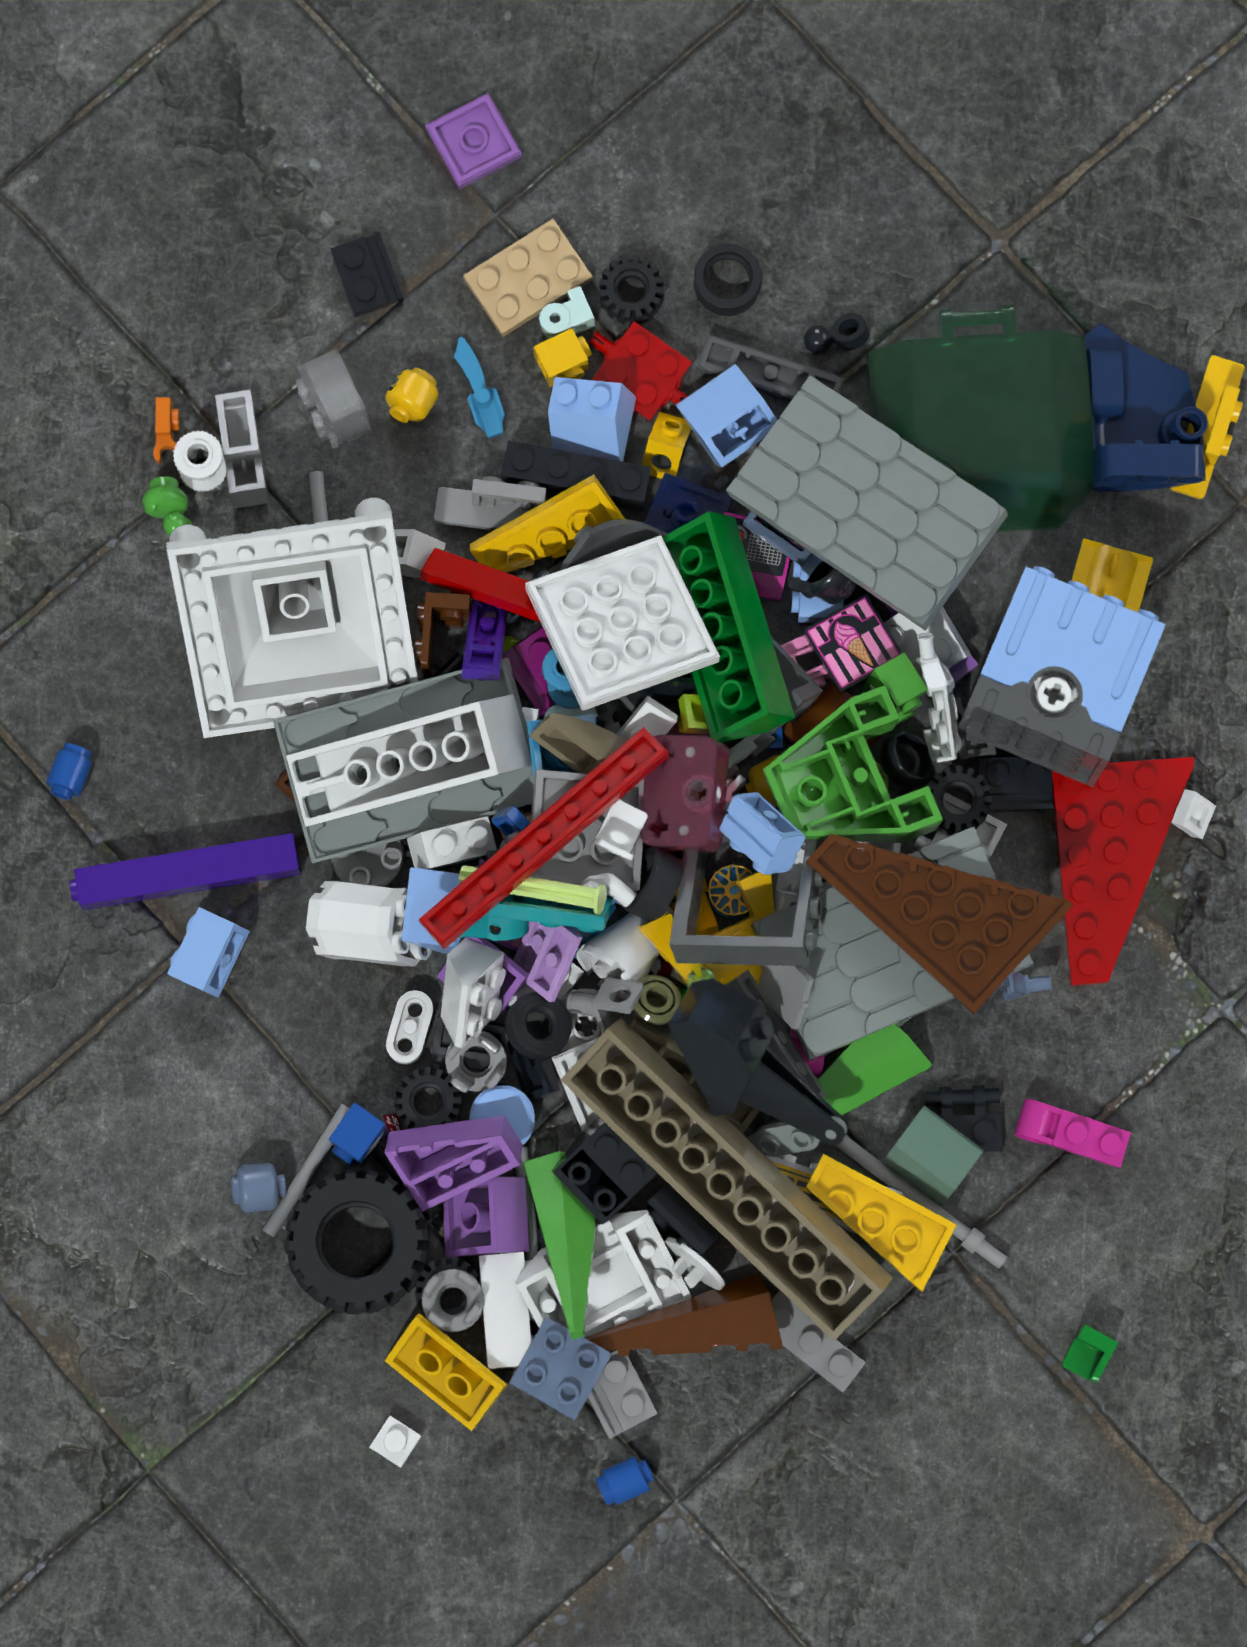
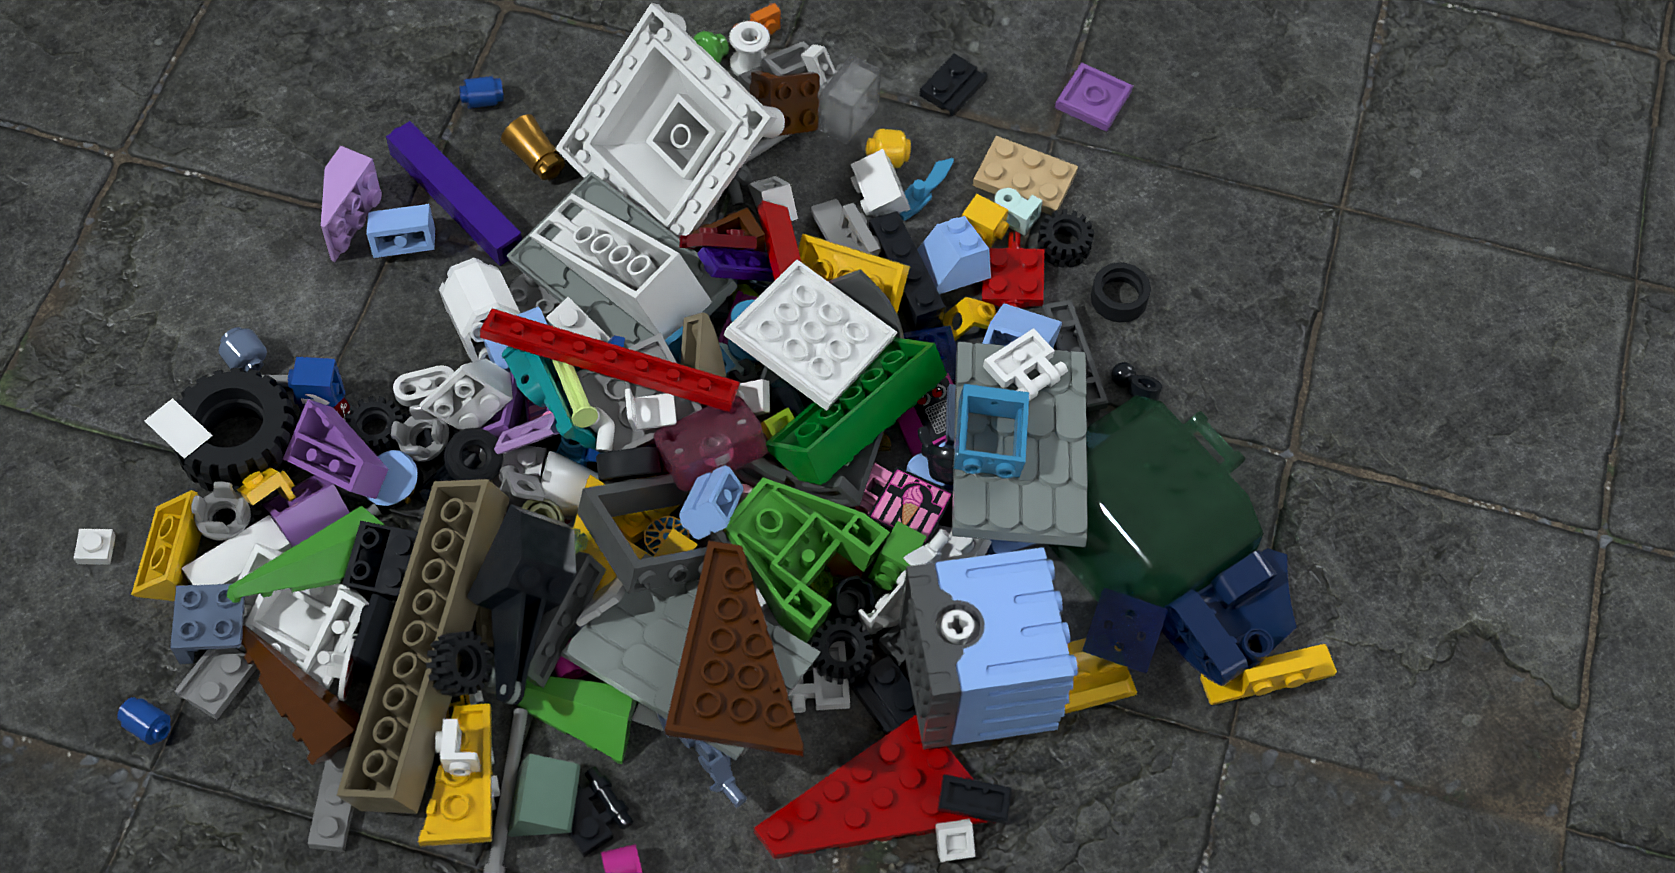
camera: 55 degrees right, 20 degrees down
none -> white sticker [144,398,213,458]
none -> yellow bracket [237,467,296,505]
none -> lavender slope [321,146,382,262]
none -> black tyre [426,631,492,696]
none -> white bracket [435,719,480,776]
none -> pearl gold plant [501,114,565,181]
none -> dark red plate [679,228,757,250]
none -> reddish brown bracket [749,71,820,136]
none -> white piece [801,45,838,87]
none -> white hinge [851,149,911,218]
none -> black plate [937,774,1012,824]
none -> dark azure window [954,384,1029,479]
none -> white plate [983,328,1068,401]
none -> clear blue plate [1082,587,1168,674]

